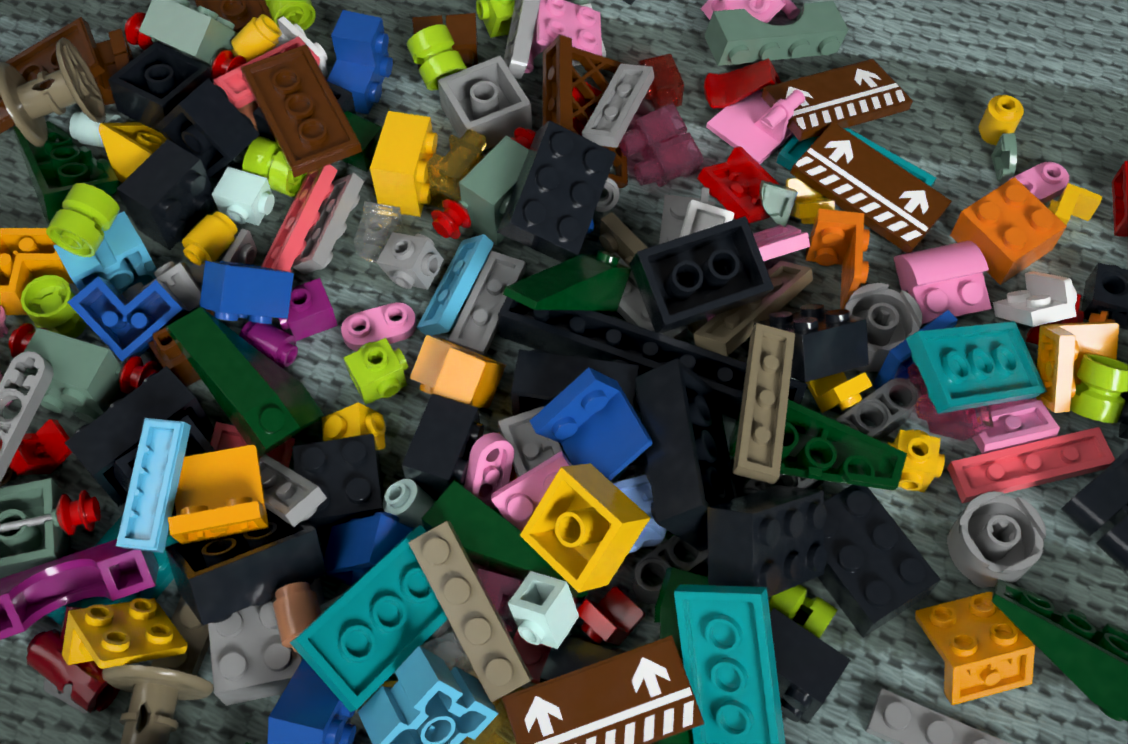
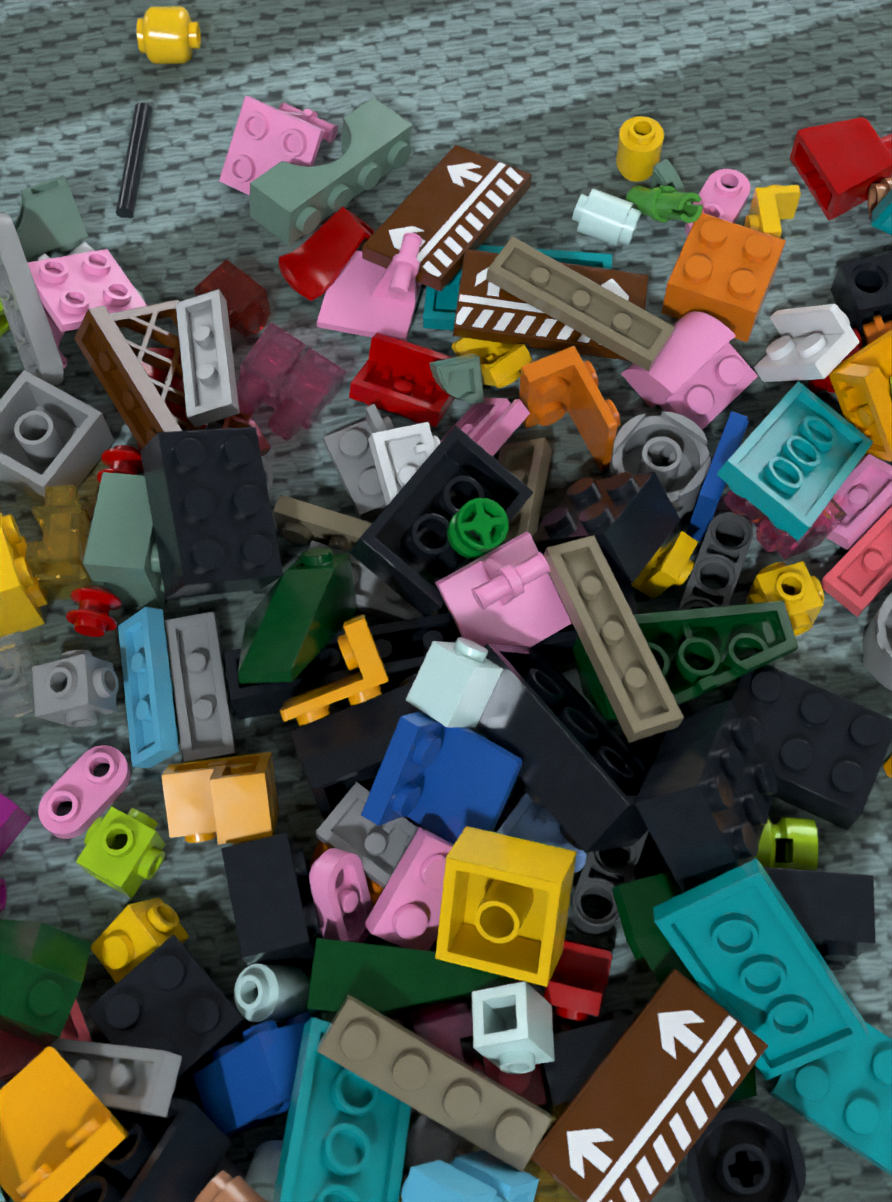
camera: 30 degrees left, 5 degrees up
none -> light orange bracket [280,614,388,726]
none -> light aqua brick [406,637,503,727]
none -> bright pink plate [435,532,572,647]
none -> green wheel [447,498,509,559]
none -> dark tan plate [486,236,675,372]
none -> light aqua brick [572,188,642,246]
none -> bright green pin [626,185,703,223]

